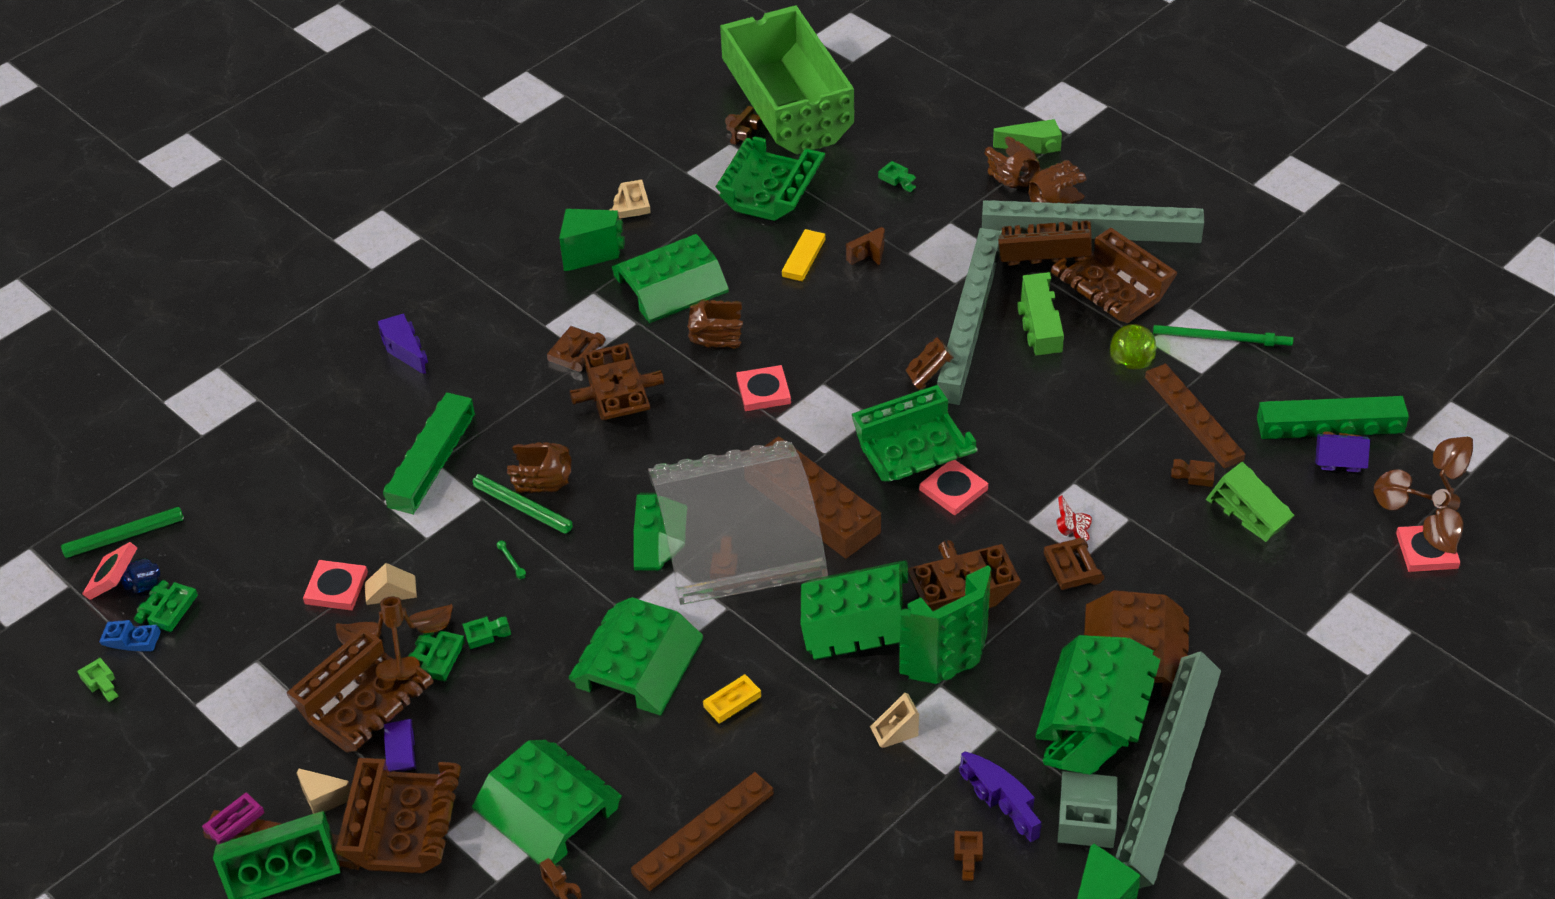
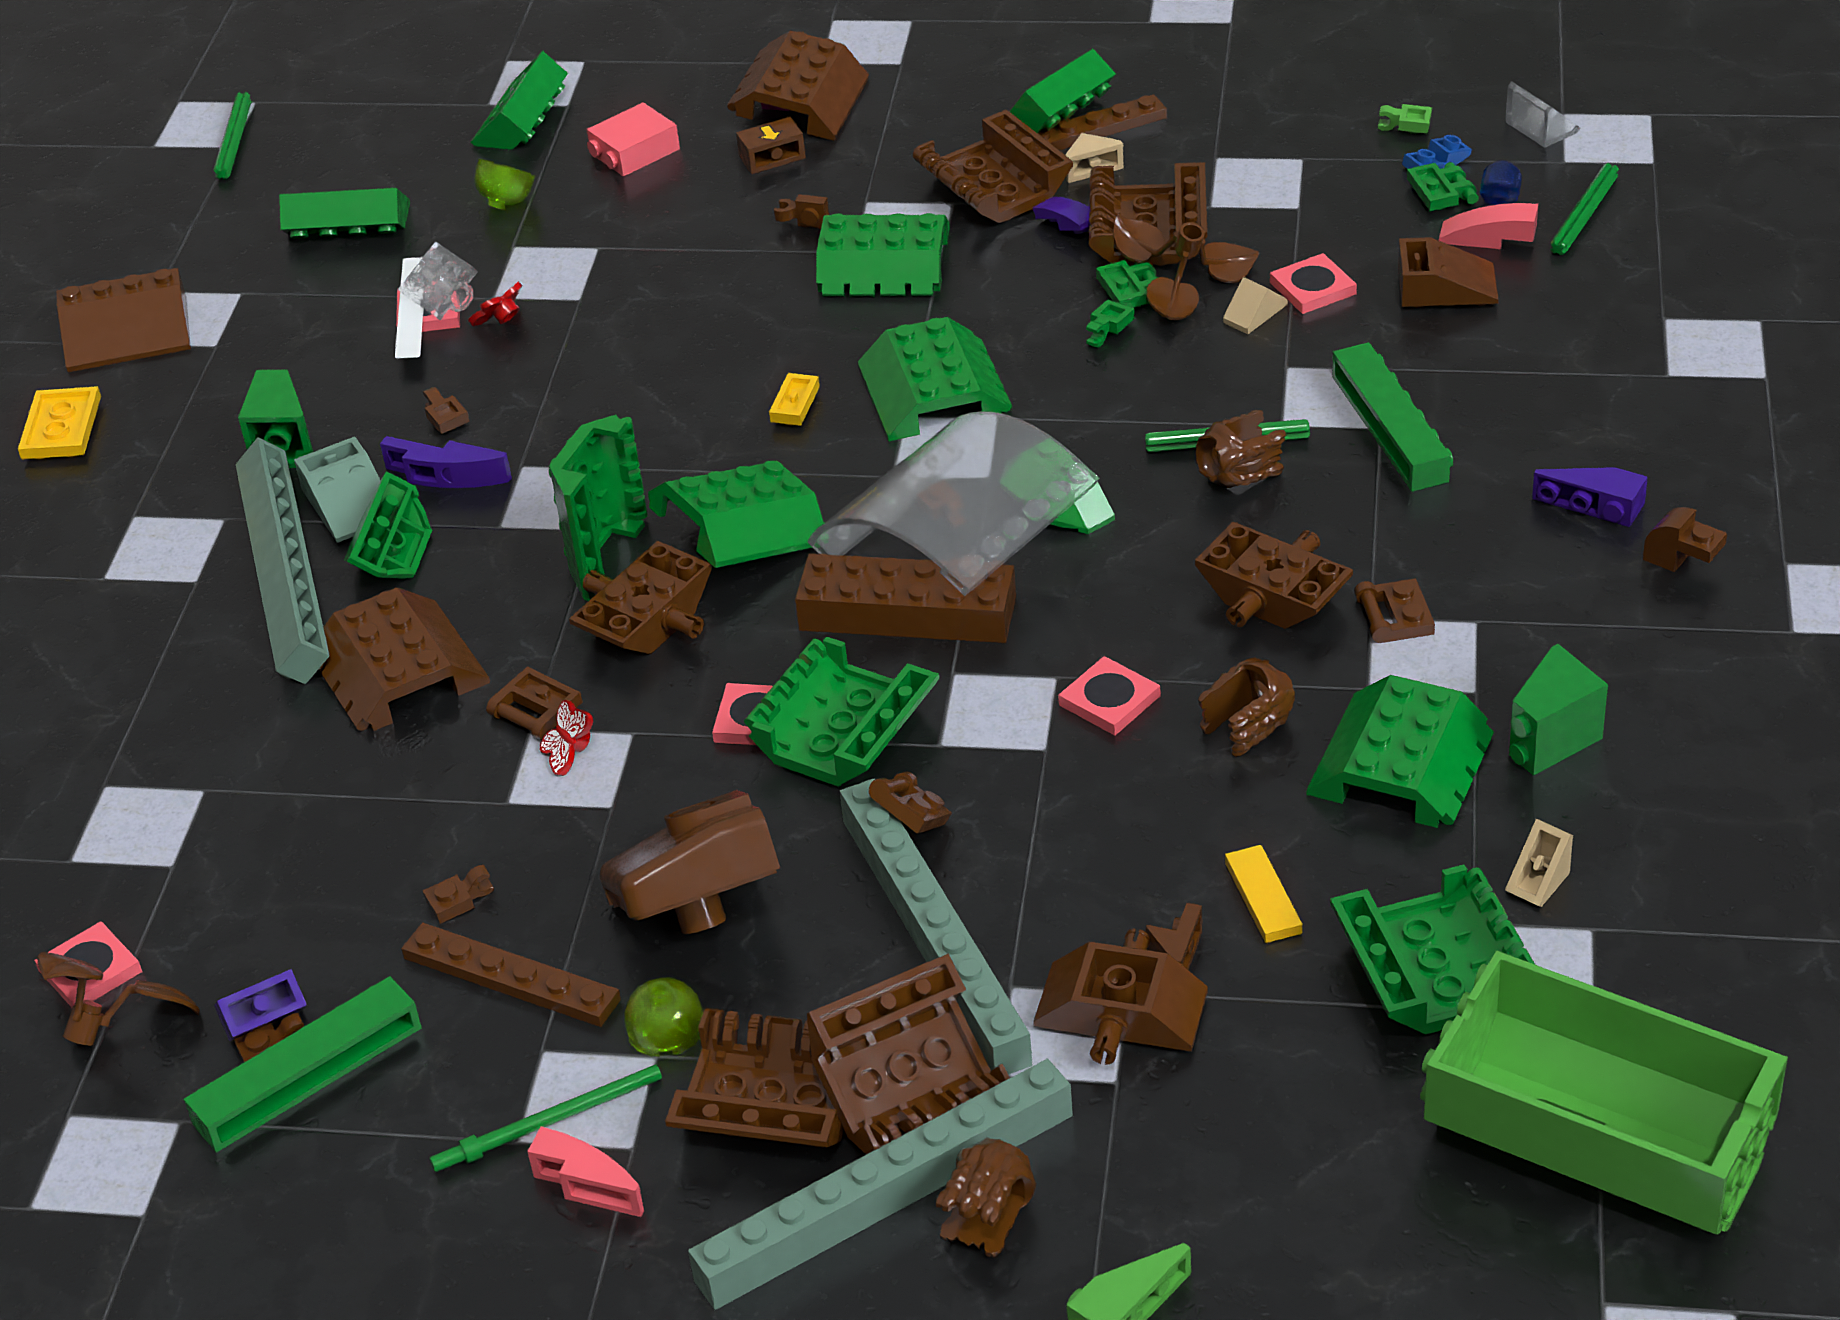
camera: 145 degrees right, 5 degrees down
coral tile [82,542,137,600] -> none
magenta tile [202,792,265,844] -> none
green hinge [497,540,526,579] -> none
tan wing [610,180,651,219] -> none
reddish brown plate [631,772,774,891] -> none
green plate [878,161,916,192] -> none
reddish brown piece [985,137,1040,189] -> none
bright green wedge [1018,272,1064,355] -> none
green slope [1035,635,1160,747] -> none
bright green wedge [1206,462,1294,542] -> none
none -> coral slope [527,1126,644,1217]
none -> reddish brown piece [600,790,780,934]
none -> reddish brown slope [1033,929,1208,1065]
none -> reddish brown slope [1398,237,1498,307]
none -> coral slope [1439,203,1538,249]
none -> tan slope [1505,819,1573,907]
none -> clear slope [1506,81,1580,148]
none -> reddish brown brick [1643,507,1727,572]

